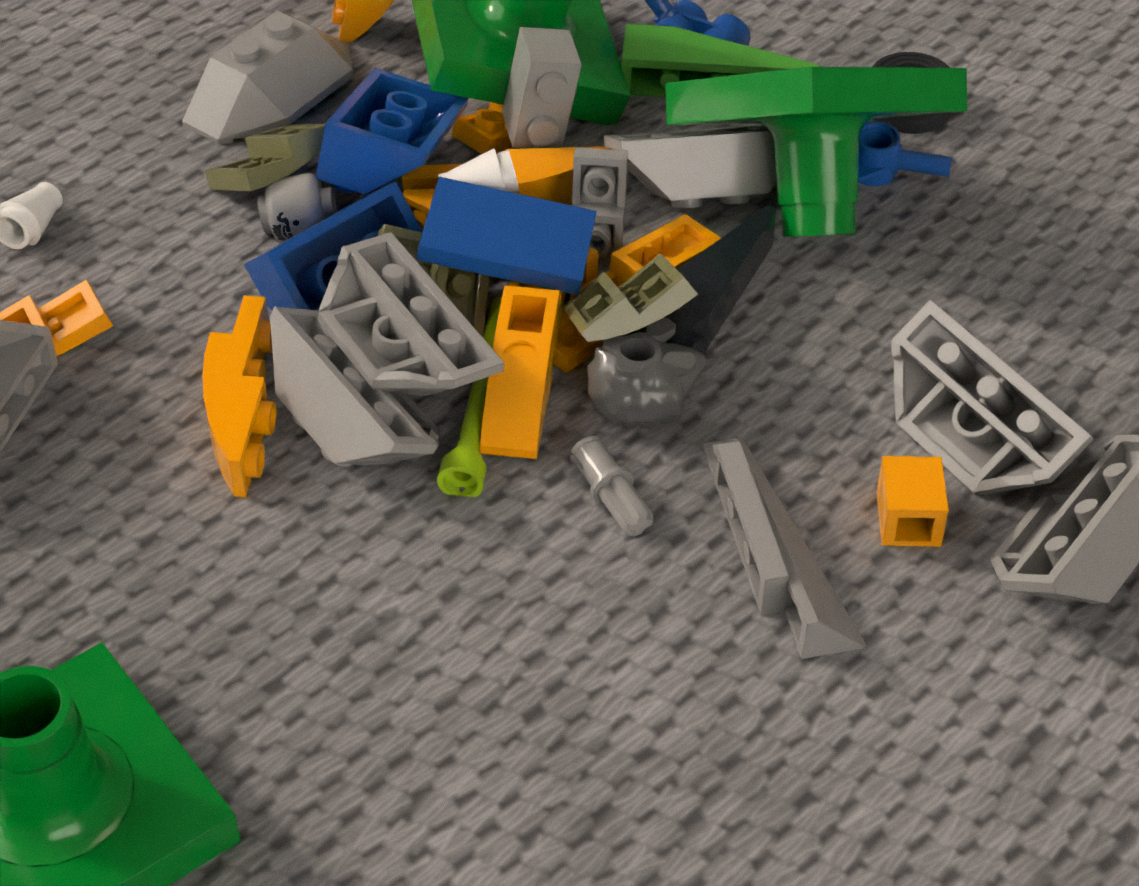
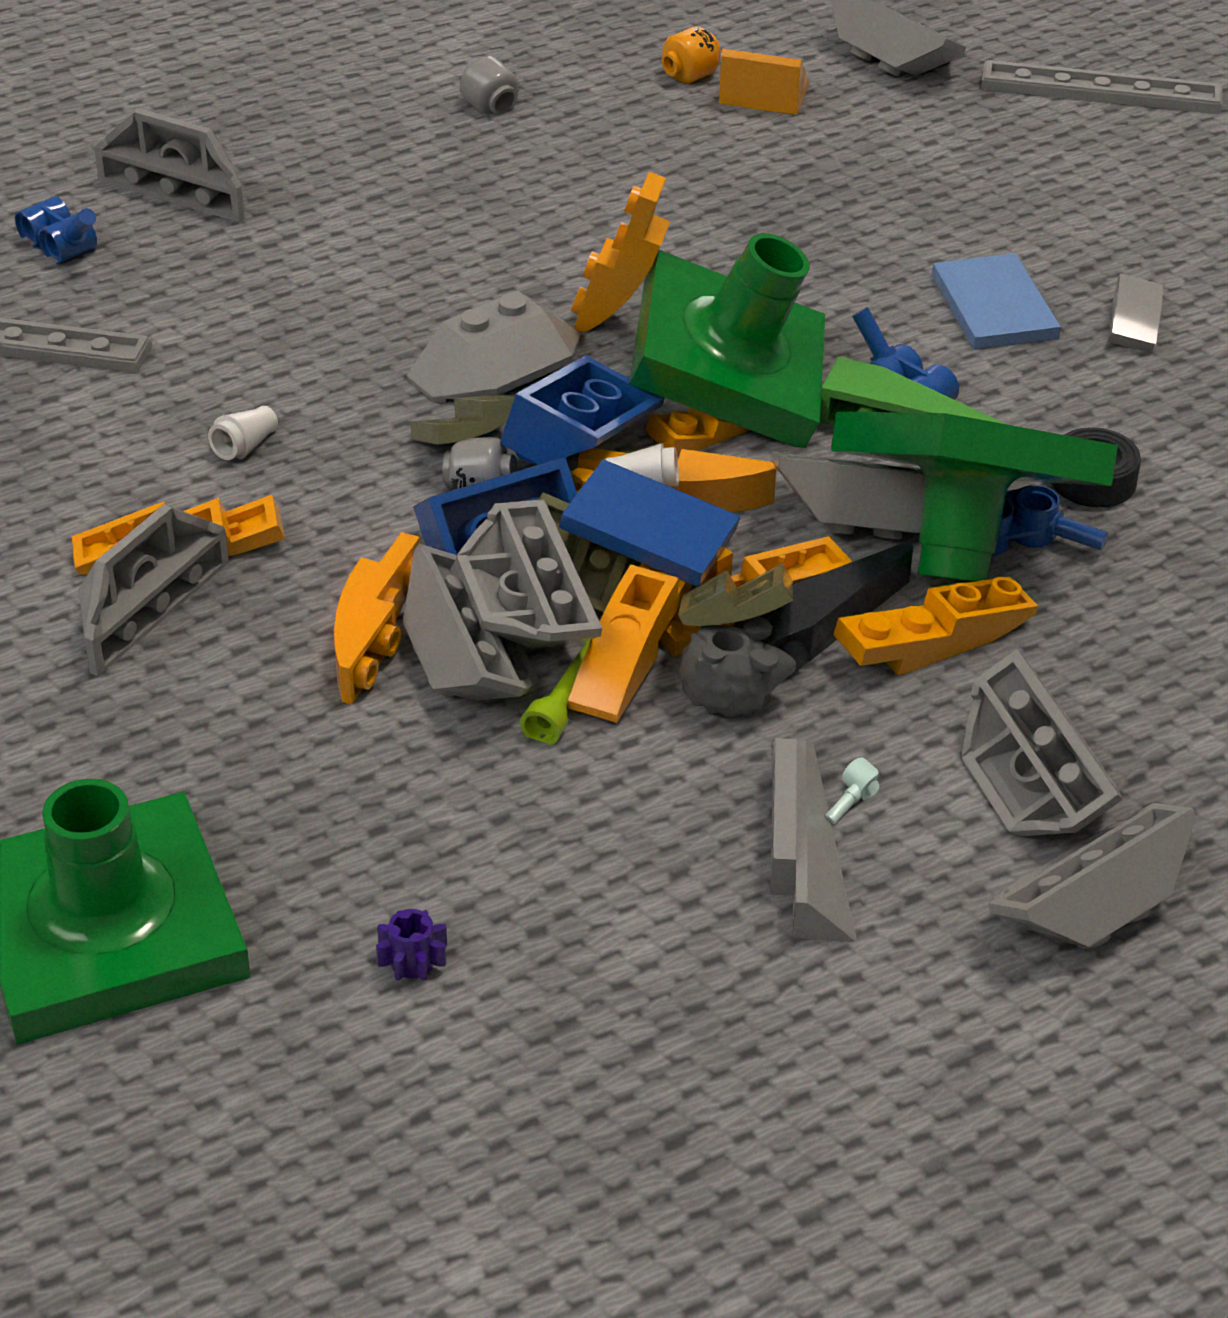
camera: 15 degrees right, 5 degrees down
light grey brick [502,27,582,149] -> none
light grey axle [570,436,653,536] -> none
light grey slope [572,147,628,261] -> none
light orange brick [876,456,949,547] -> none
none -> dark purple gear [376,909,447,981]
none -> light aqua hand [825,757,879,825]
none -> light orange slope [833,576,1039,675]

